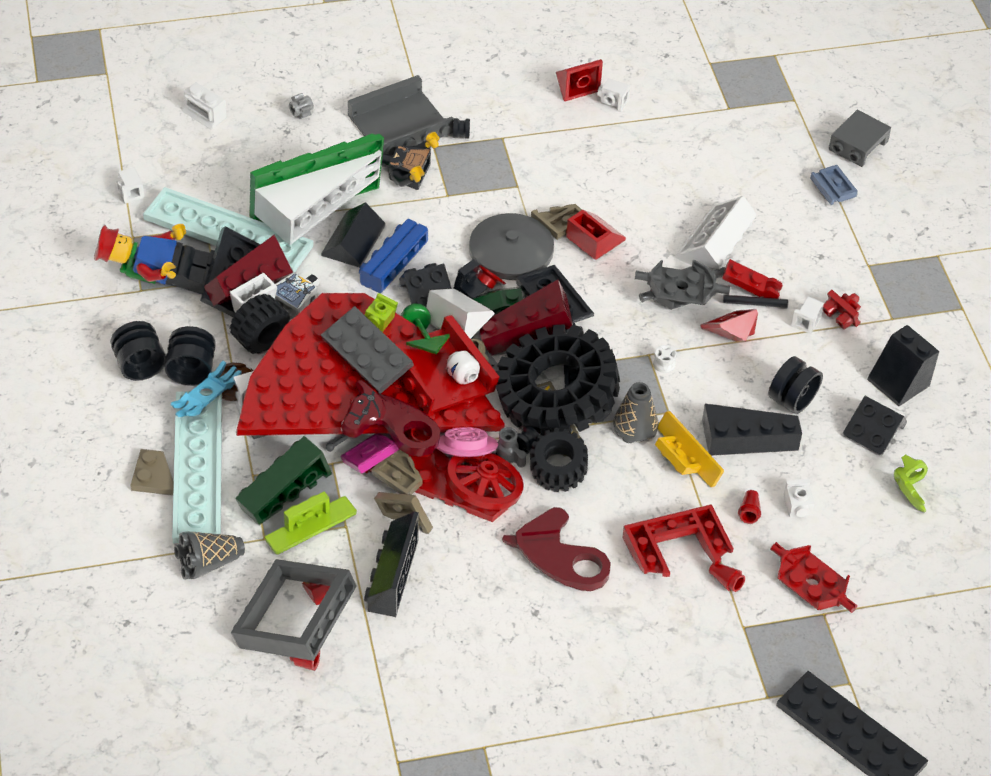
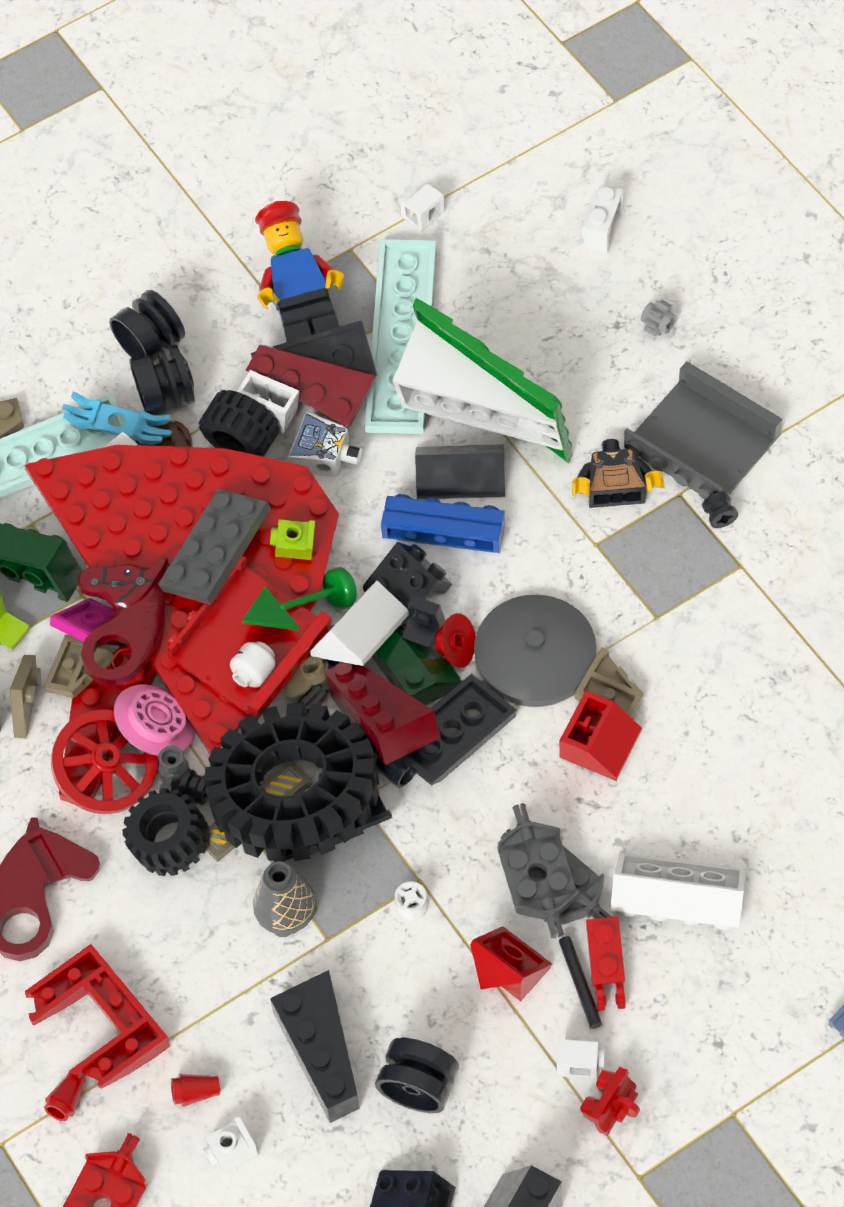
camera: 75 degrees right, 10 degrees up
yellow bracket [654,411,724,487] -> none

